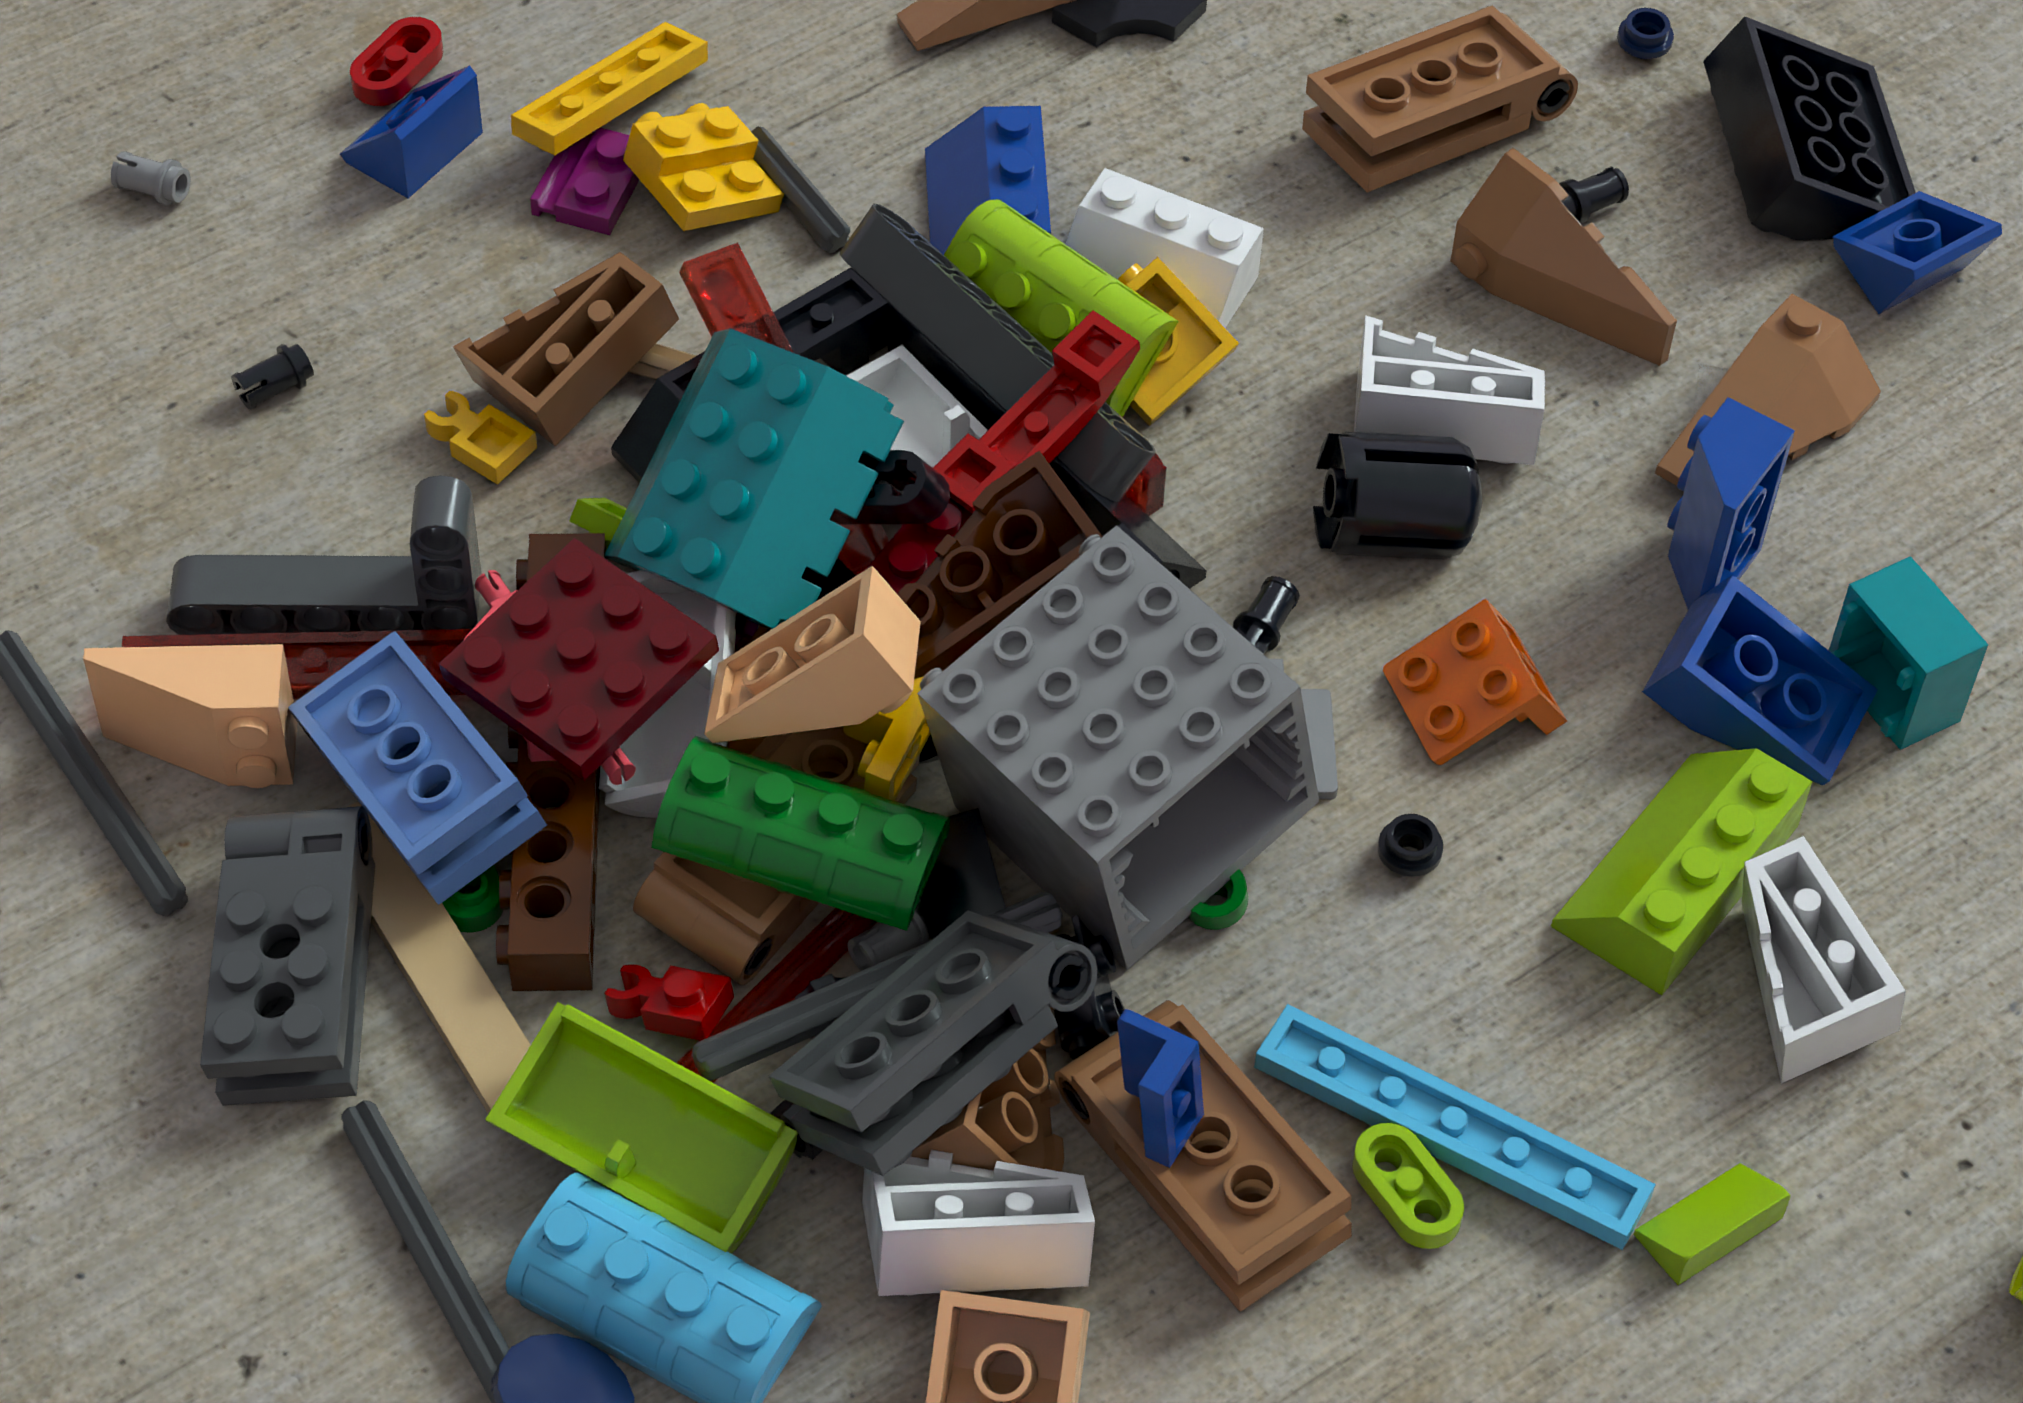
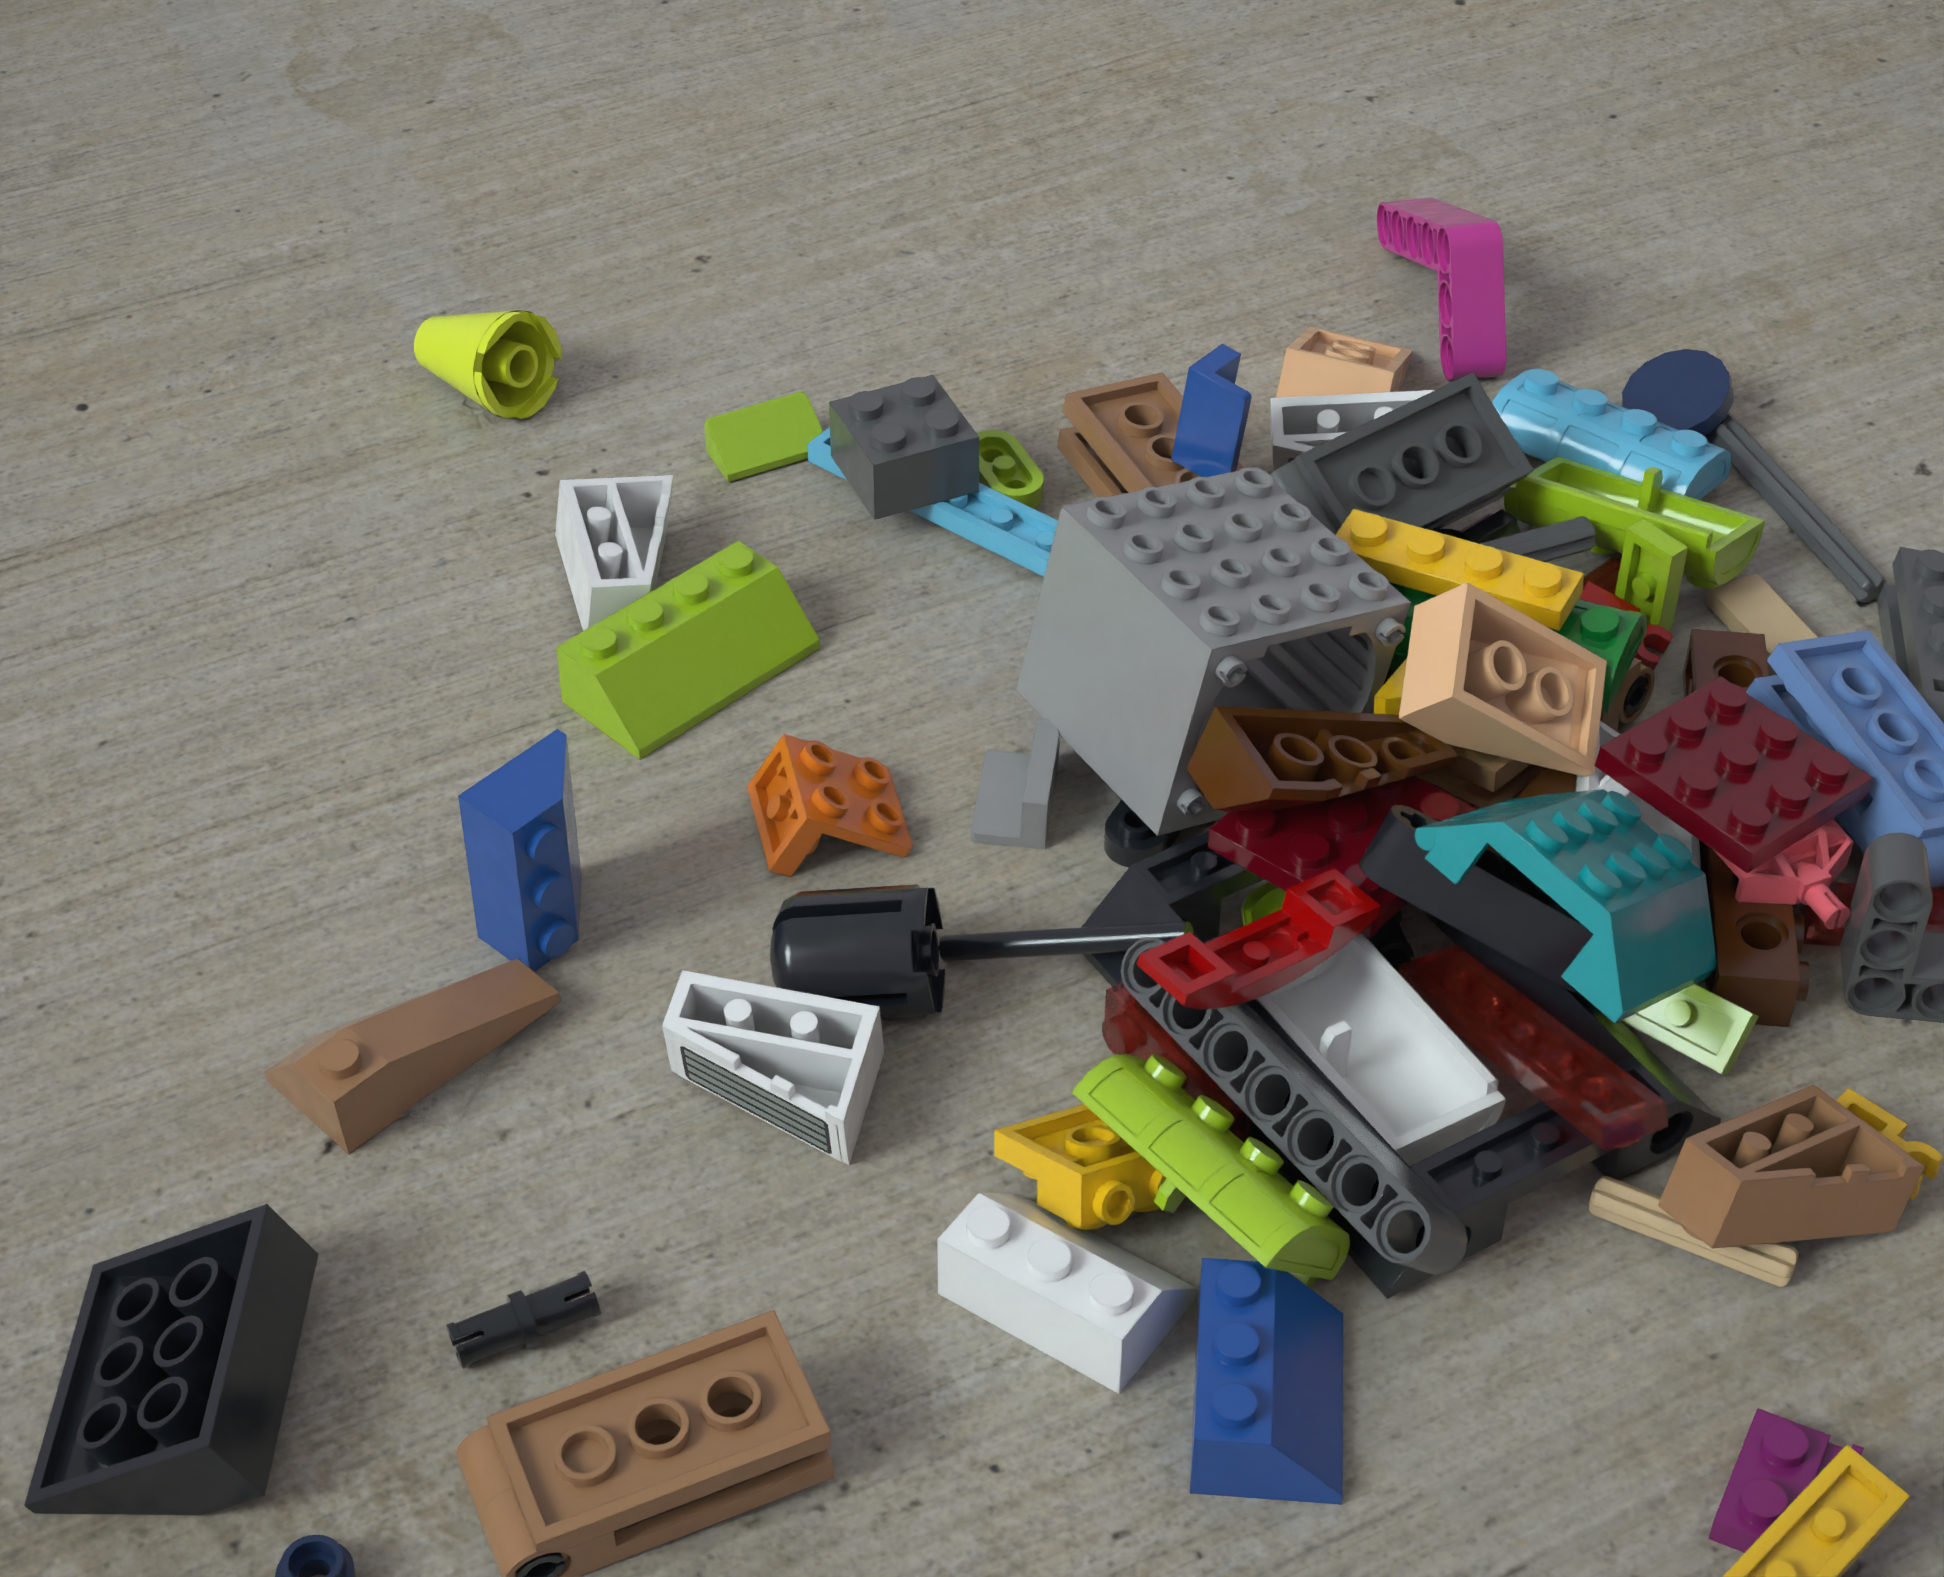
camera: 170 degrees left, 10 degrees down
yellow plate [623,103,784,231] -> none
dark grey axle [751,126,851,253] -> none
black axle [1233,576,1300,654] -> none
black plate [1378,814,1443,877] -> none
medium nougat wedge [1450,148,1677,366] -> none
blue slope [1642,575,1878,786] -> none
teal container [1829,556,1989,750] -> none
blue slope [1833,191,2002,314] -> none
none -> dark grey brick [829,375,979,520]
none -> black bar [939,921,1194,961]
none -> yellow plate [1336,509,1584,631]
none -> lime plate [1615,518,1688,633]

